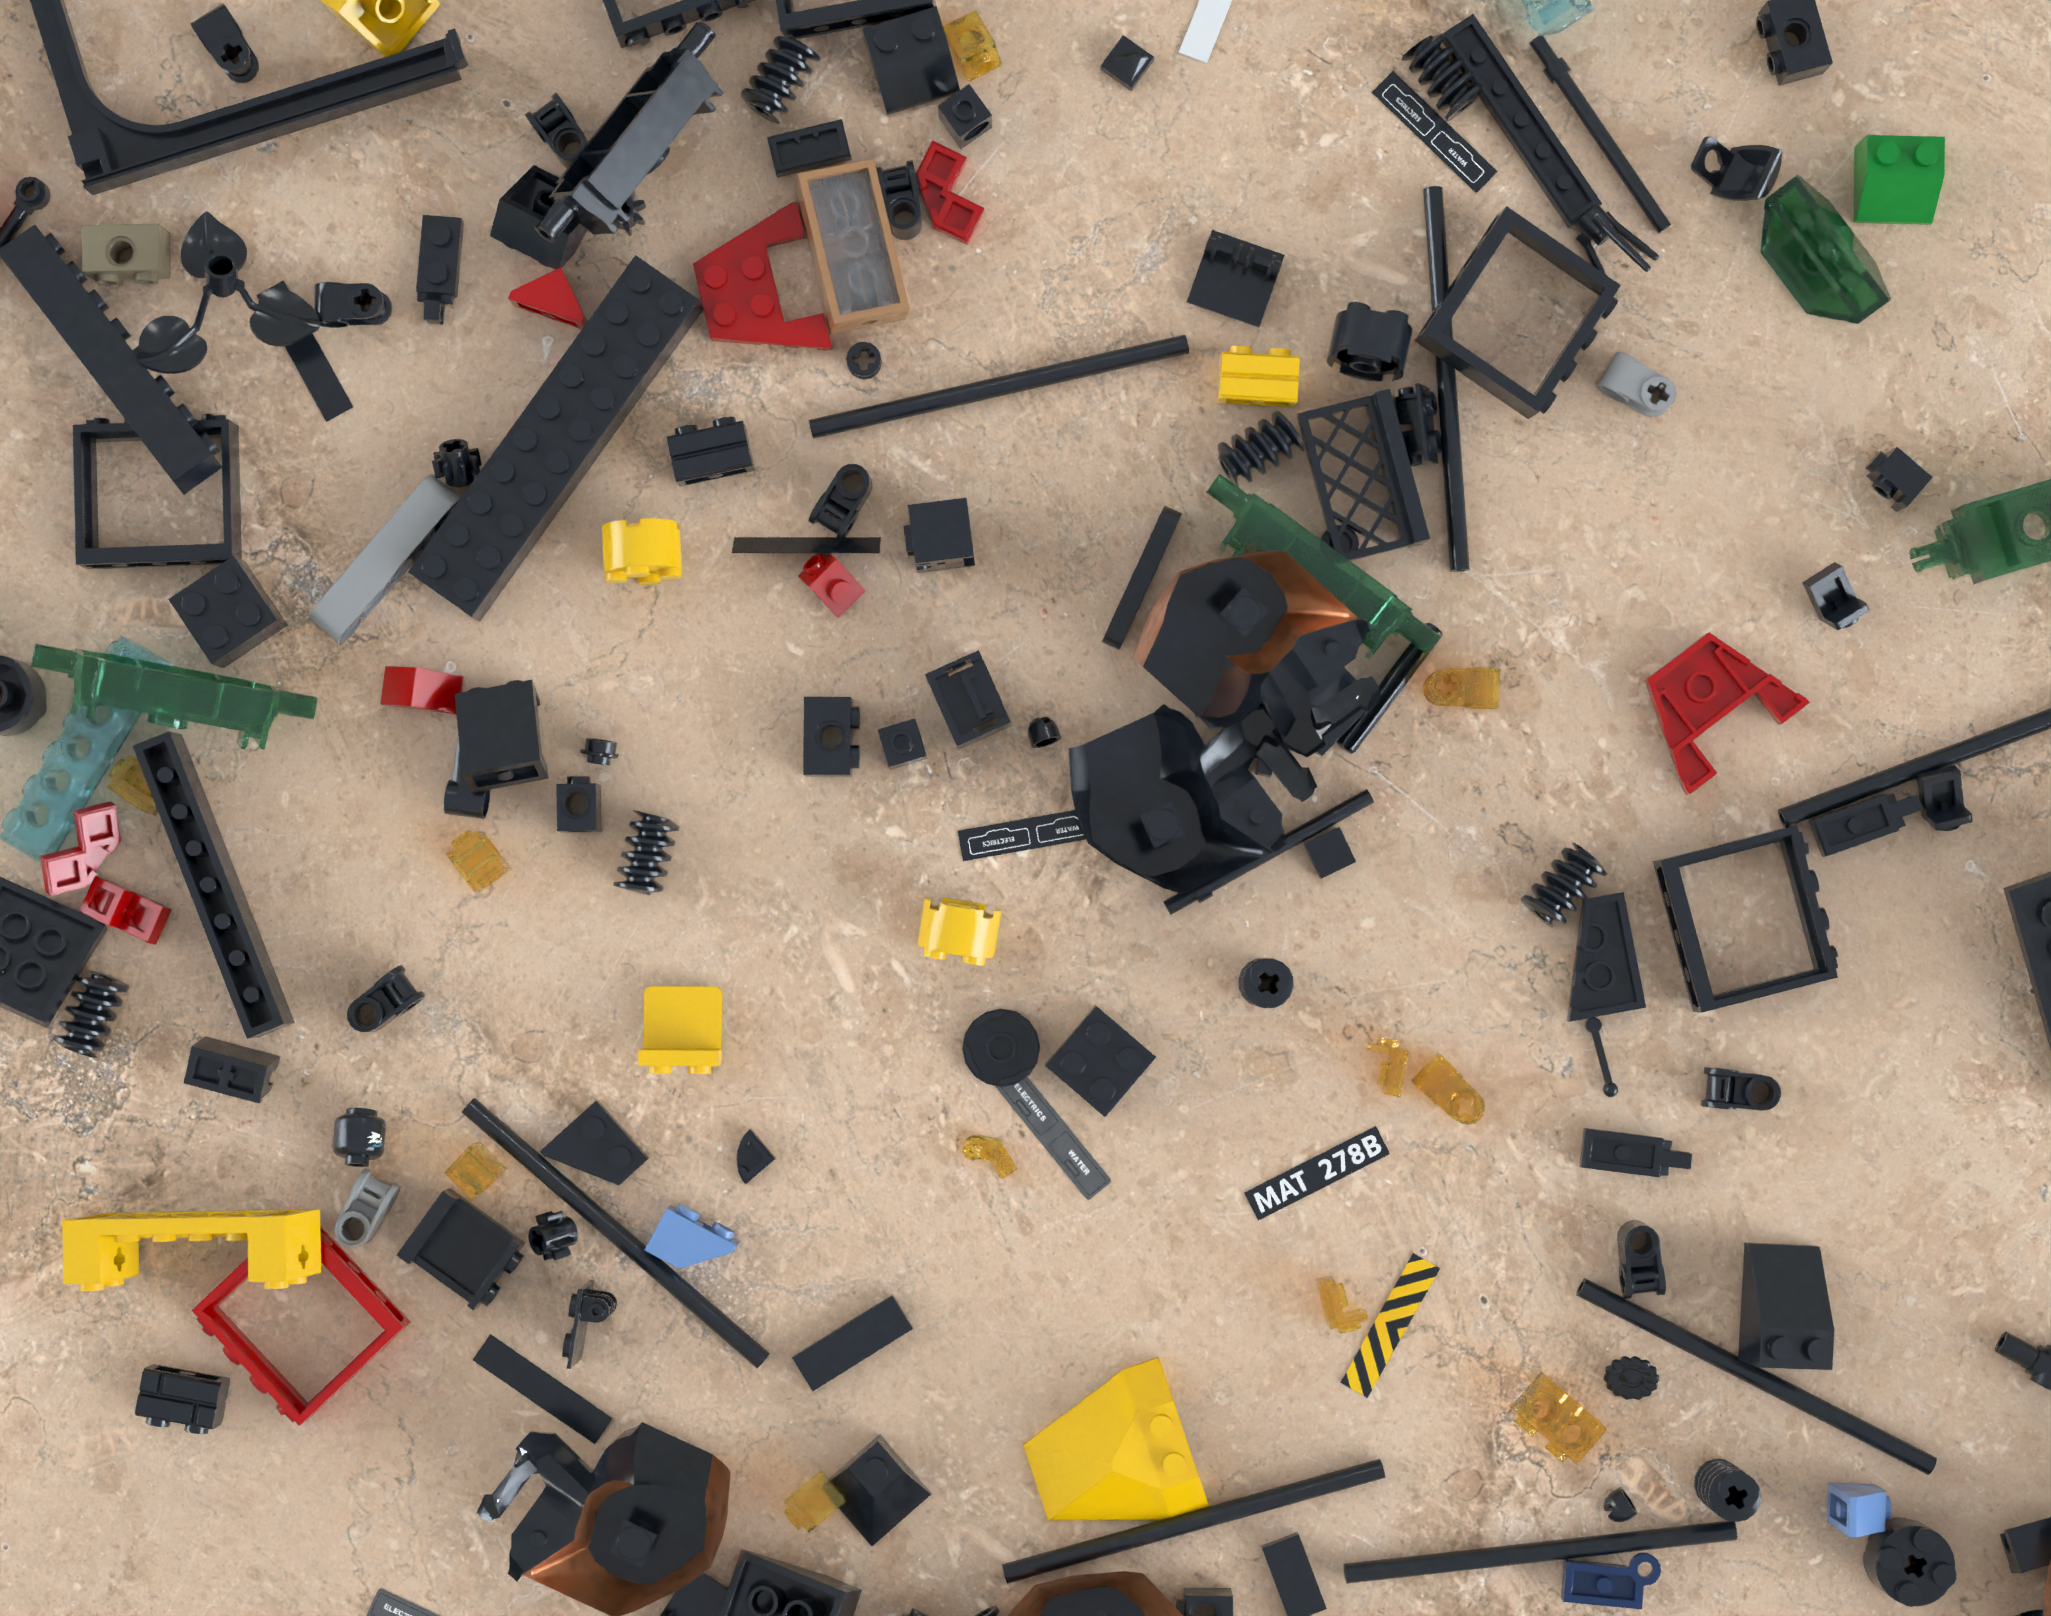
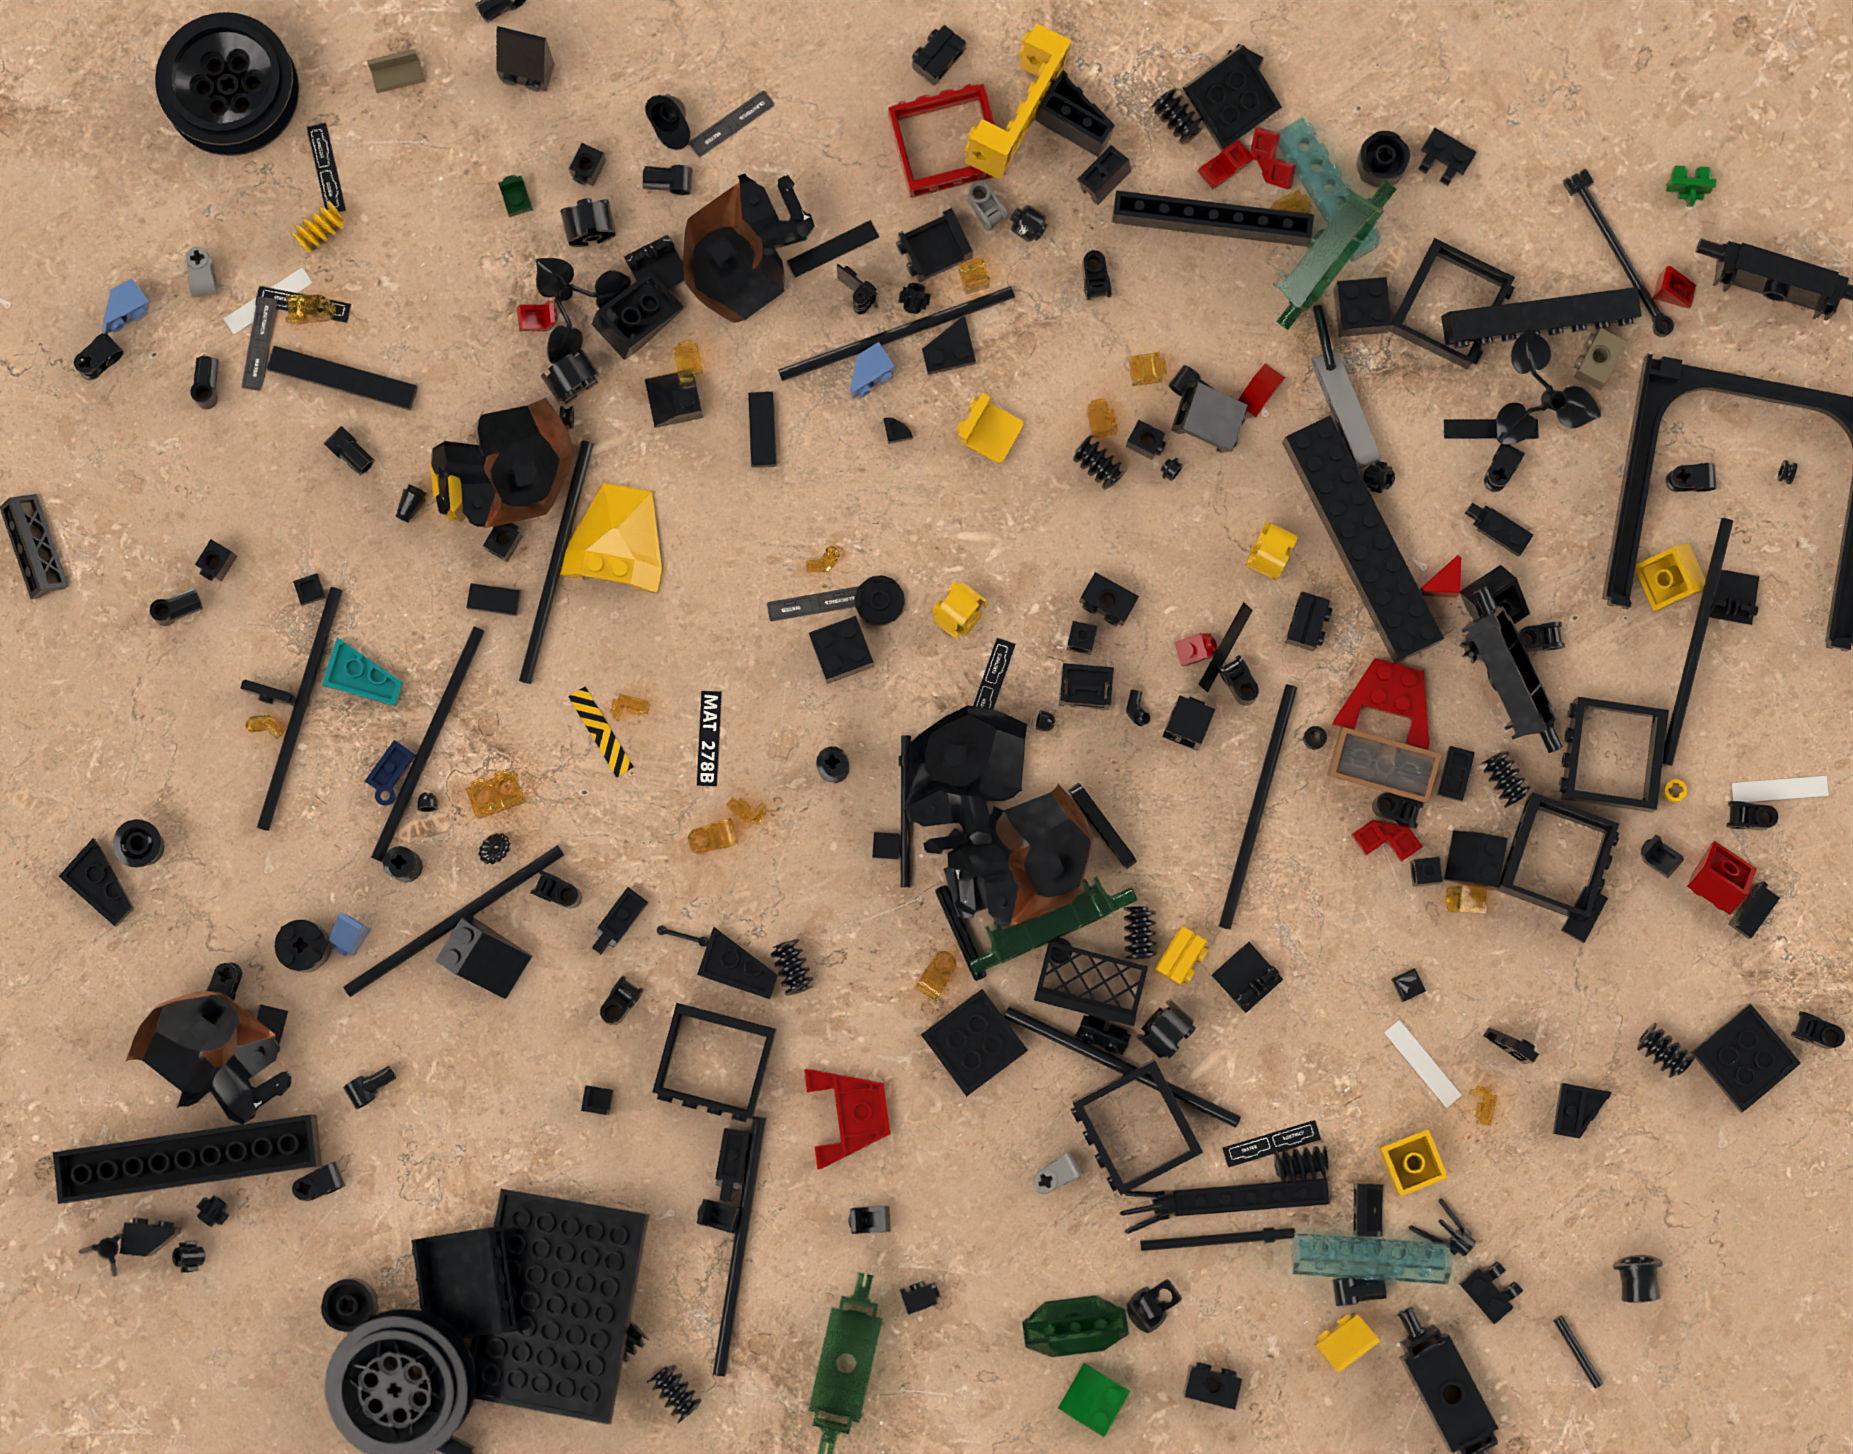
camera: 120 degrees right, 5 degrees down
none -> black panel [581,1085,614,1115]
none -> black plate [921,989,1028,1097]
none -> black wedge [1035,70,1115,157]
none -> clear yellow brick [1086,398,1118,439]
none -> black arm [1126,689,1150,726]
none -> black bar [1313,305,1336,371]

